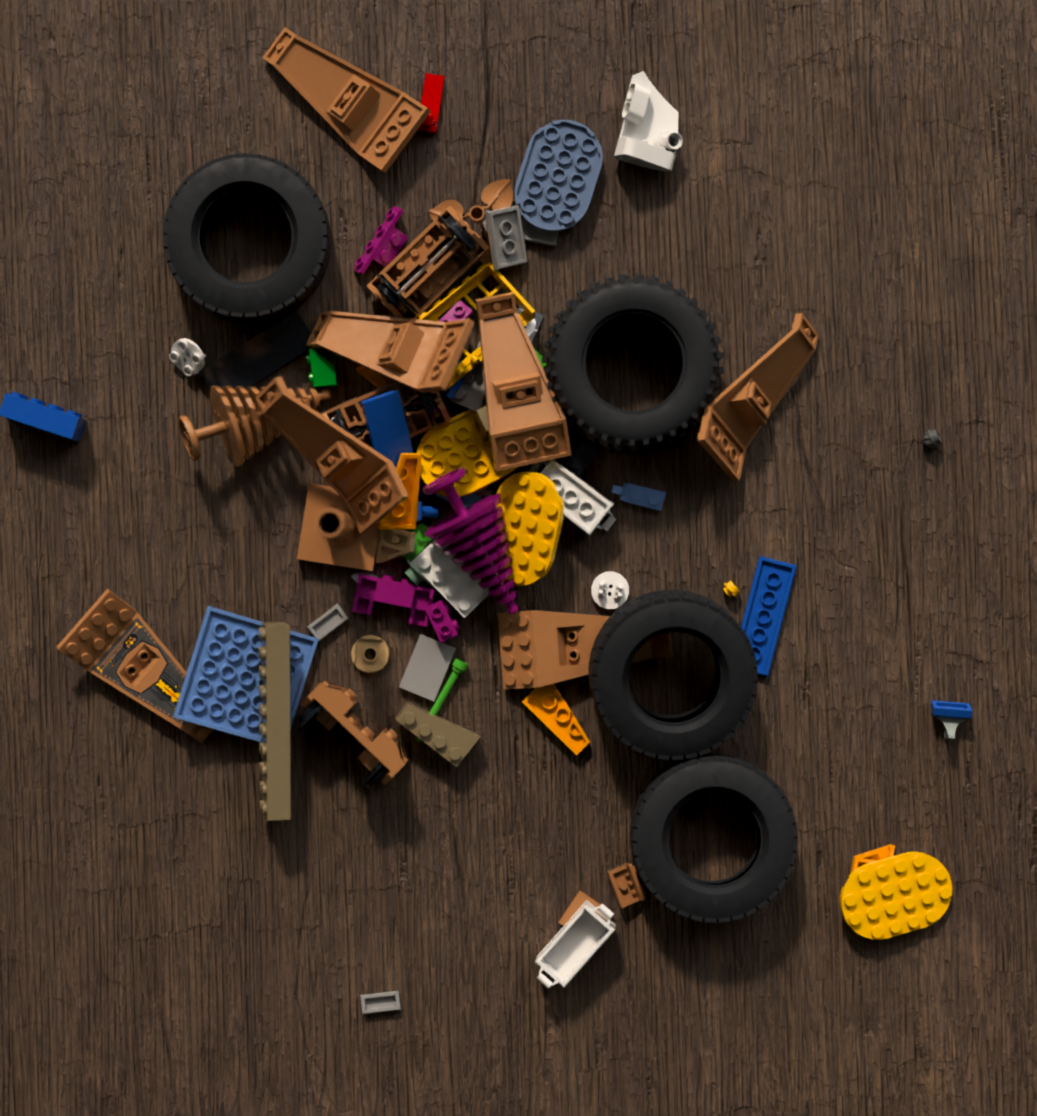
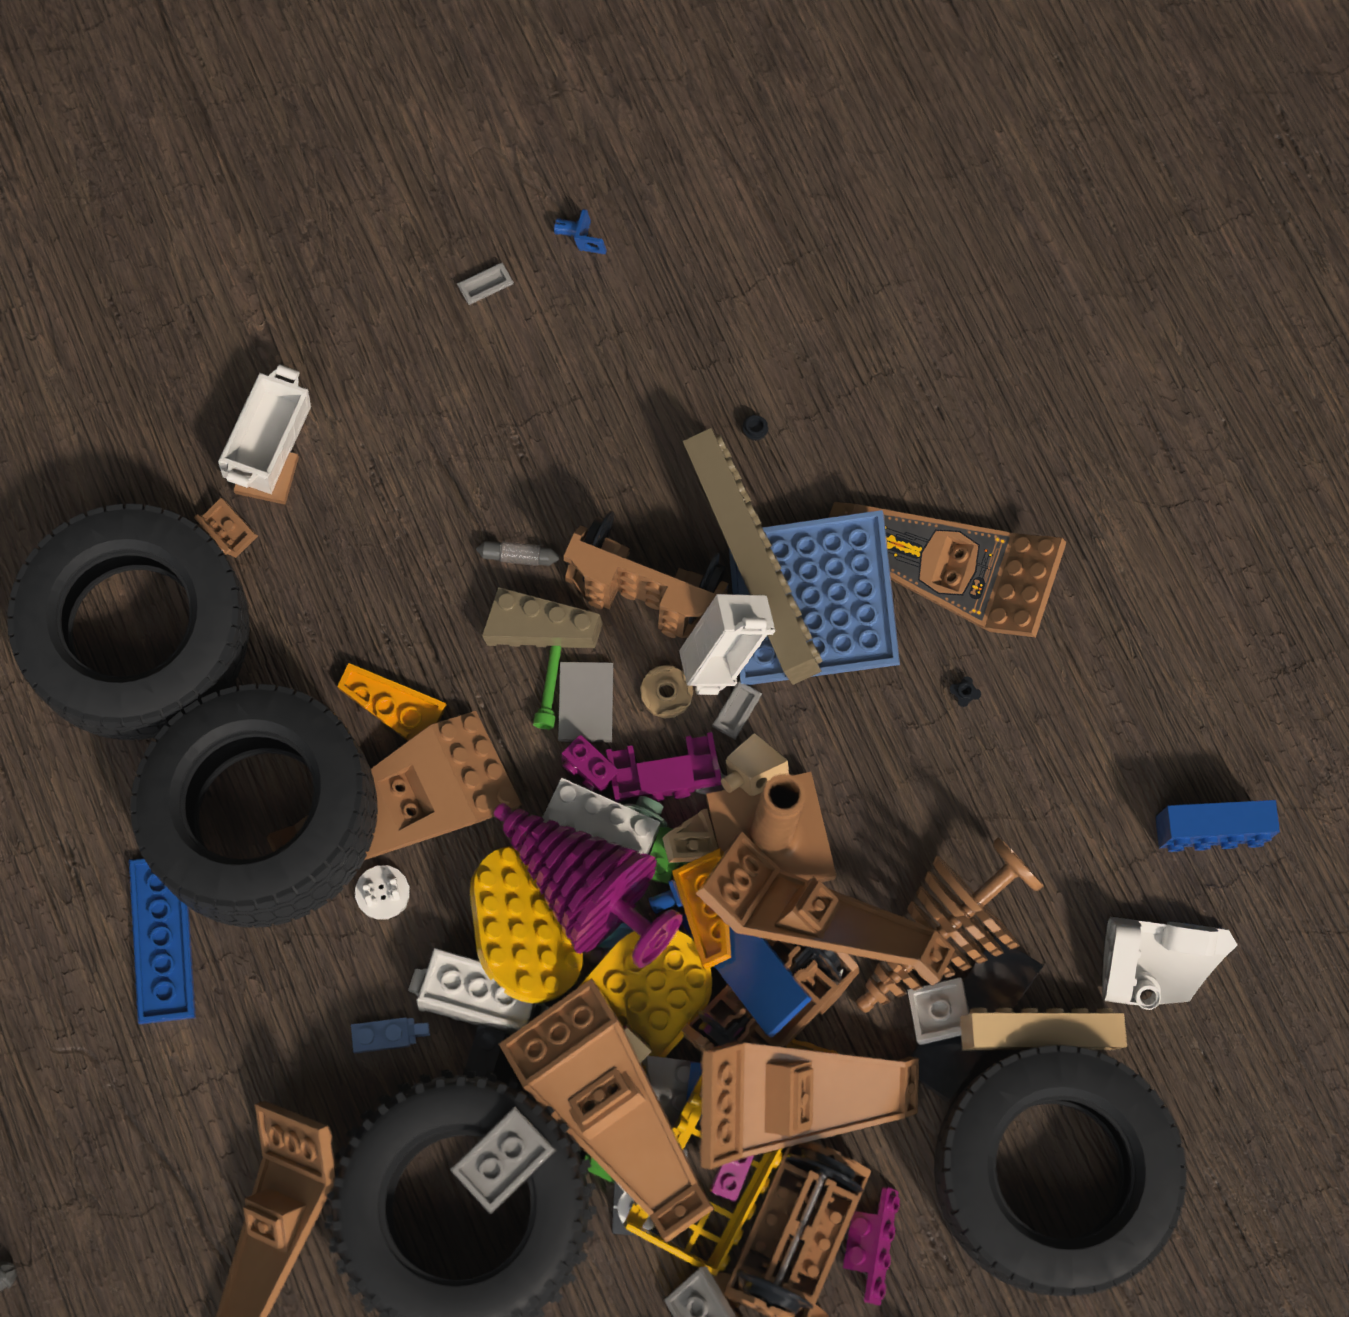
camera: 155 degrees right, 15 degrees down
white plate [169,338,207,377] -> none
green slope [306,349,338,389] -> none
yellow plate [723,580,740,598] -> none
none -> light grey tile [450,1107,555,1213]
none -> piece [476,541,560,566]
none -> blue bracket [554,209,607,254]
none -> white container [679,594,775,695]
none -> tan torso [721,733,789,796]
none -> black plate [743,415,768,441]
none -> white plate [908,978,970,1045]
none -> black plate [949,676,981,707]
none -> tan brick [960,1008,1127,1050]
none -> white panel [1102,917,1237,1010]

